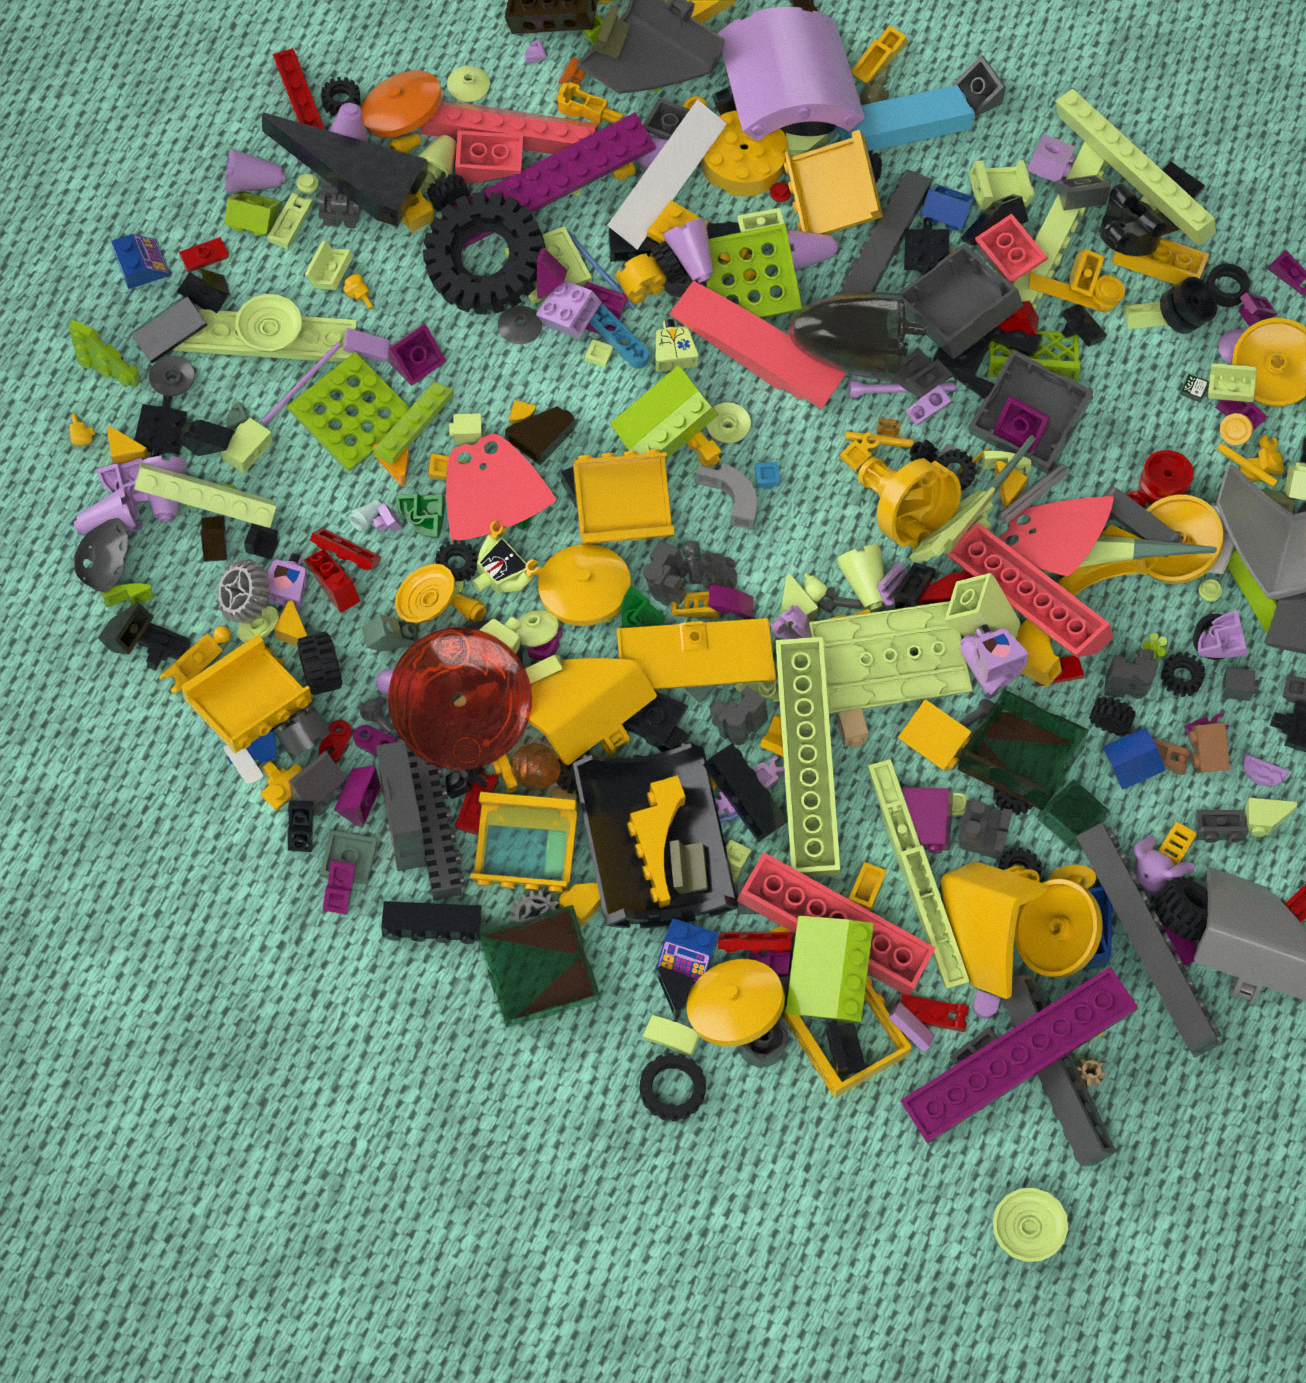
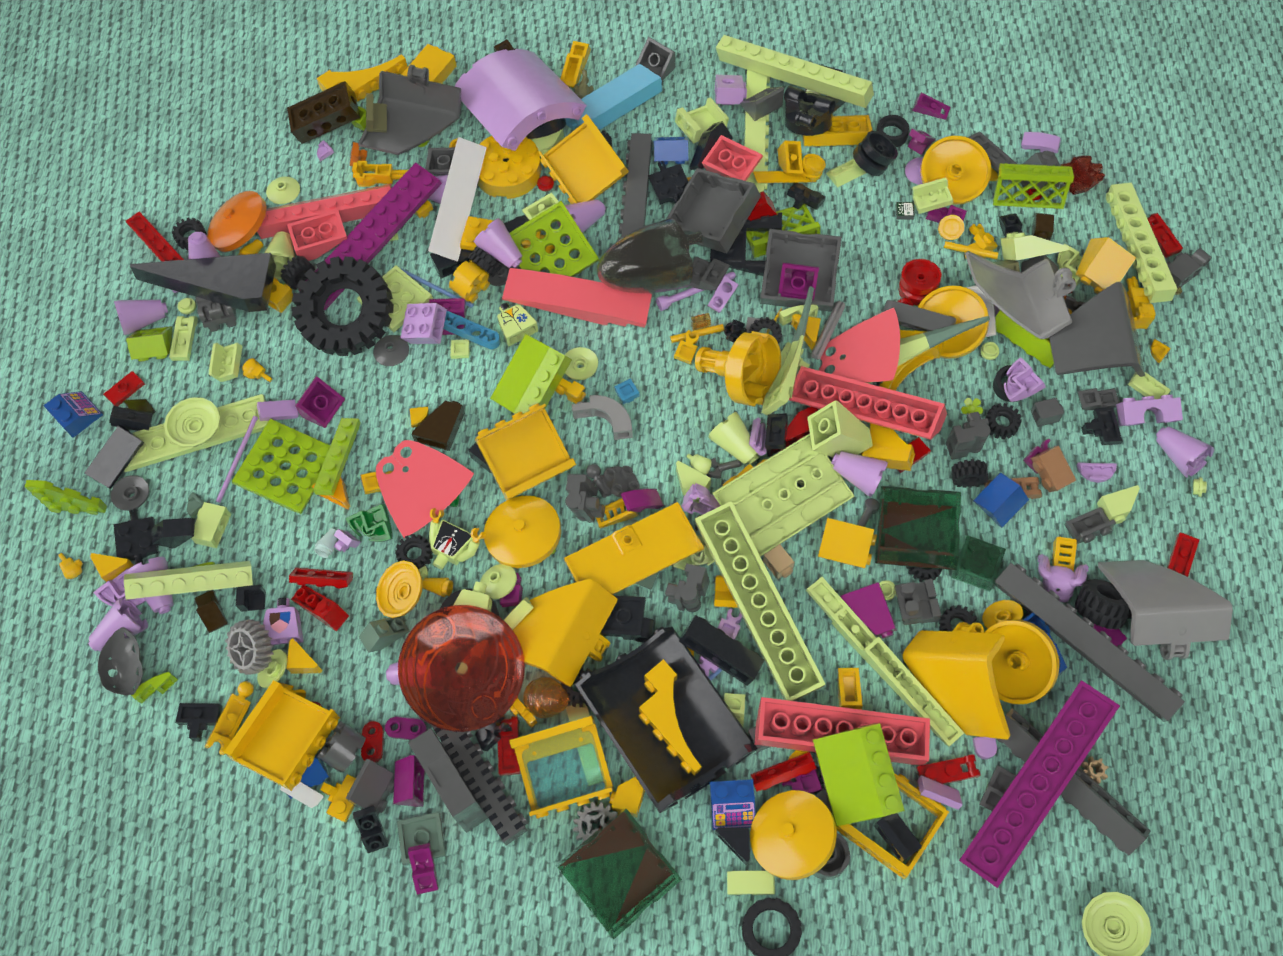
camera: 15 degrees left, 0 degrees up
pearl dark grey slope [98,603,154,654] -> none
black tyre [297,631,342,696] -> none
dark grey piece [360,696,395,735] -> none
black brick [381,901,482,944] -> none
yellowish green brick [449,413,482,445] -> none
magenta slope [537,249,567,299] -> none
green brick [620,586,665,628] -> none
olive panel [669,840,708,894] -> none
black slope [712,86,737,115] -> none
lavender torso [974,624,1028,683] -> none

